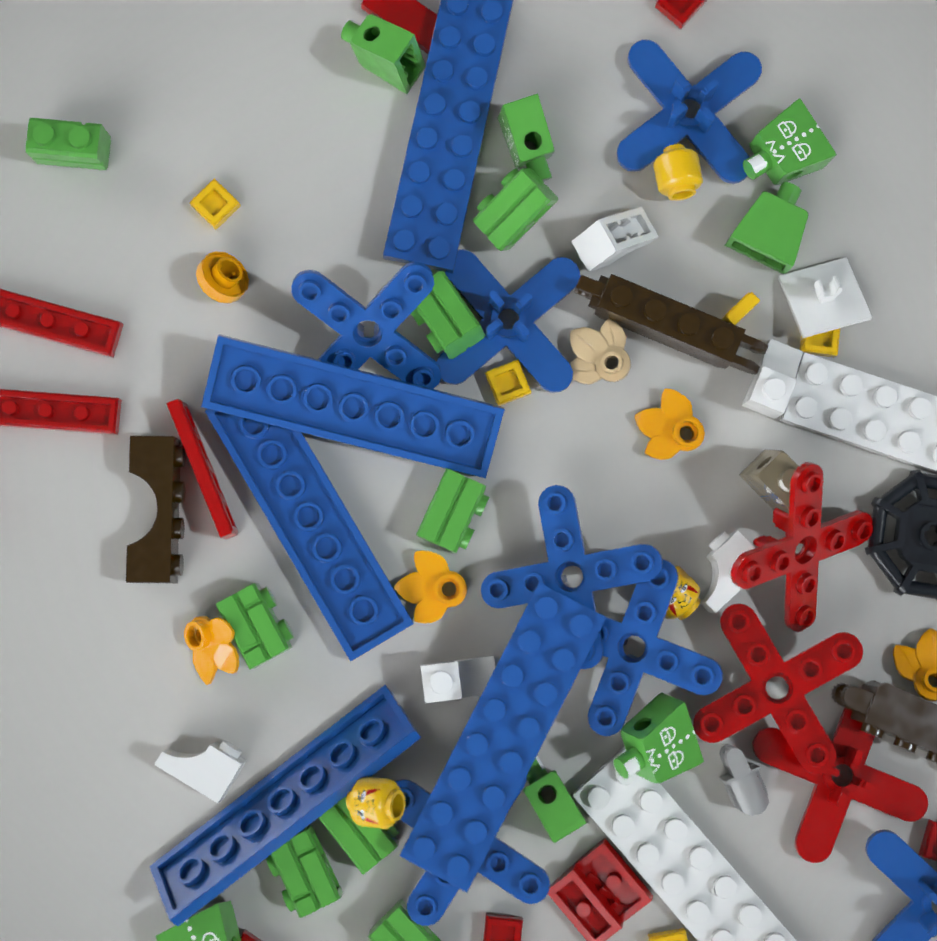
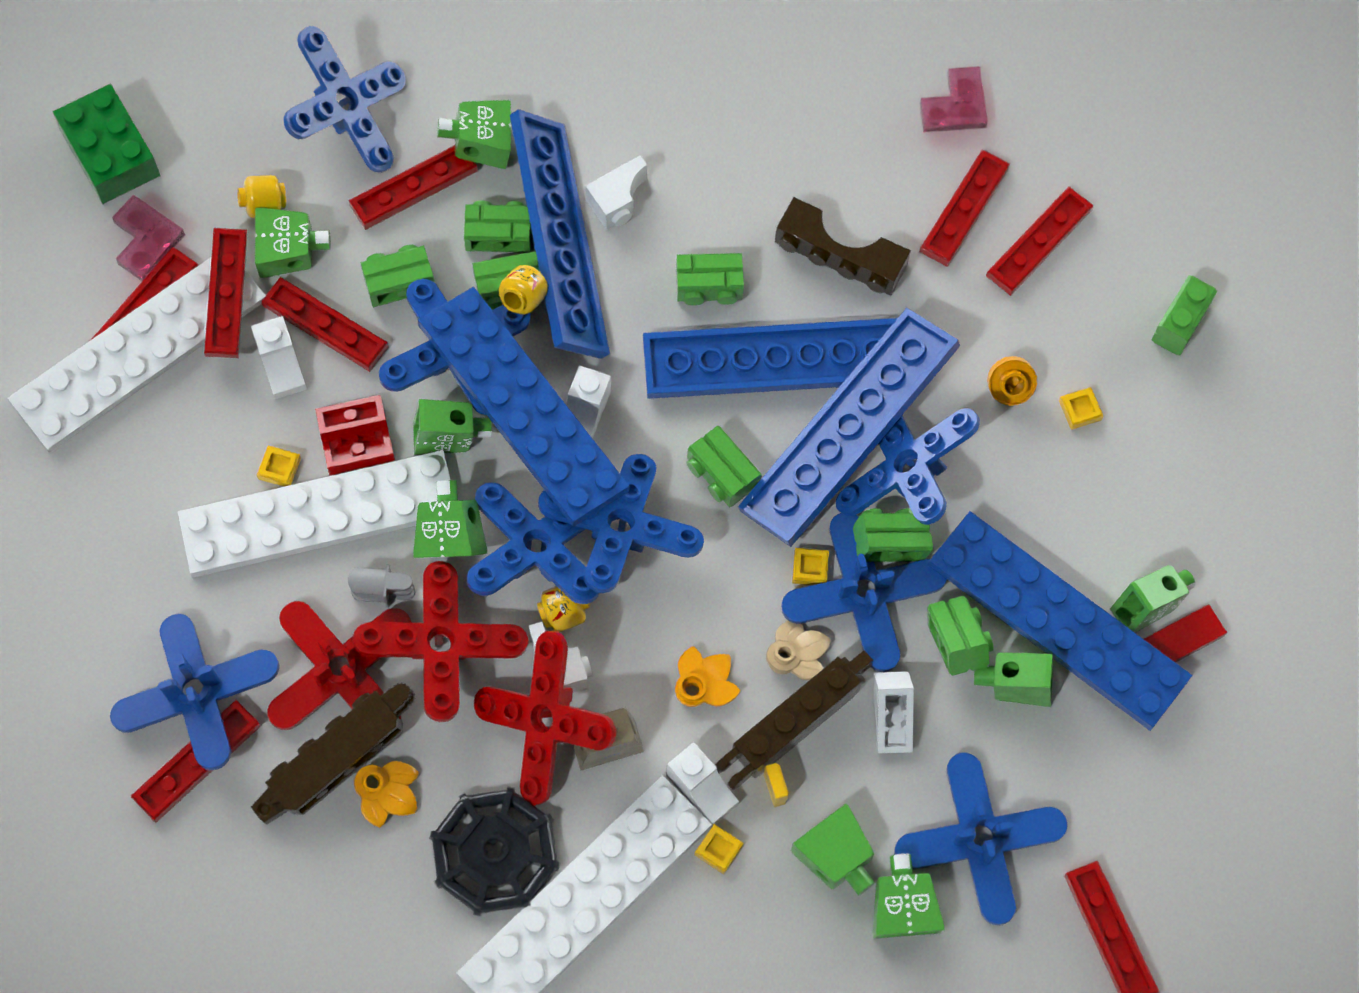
camera: 115 degrees right, 15 degrees down
red tile [166,399,239,540] -> none
light orange plate [184,616,239,685] -> none
light orange plate [394,550,467,623] -> none
yellow head [653,144,703,201] -> none
white piece [778,257,872,338] -> none

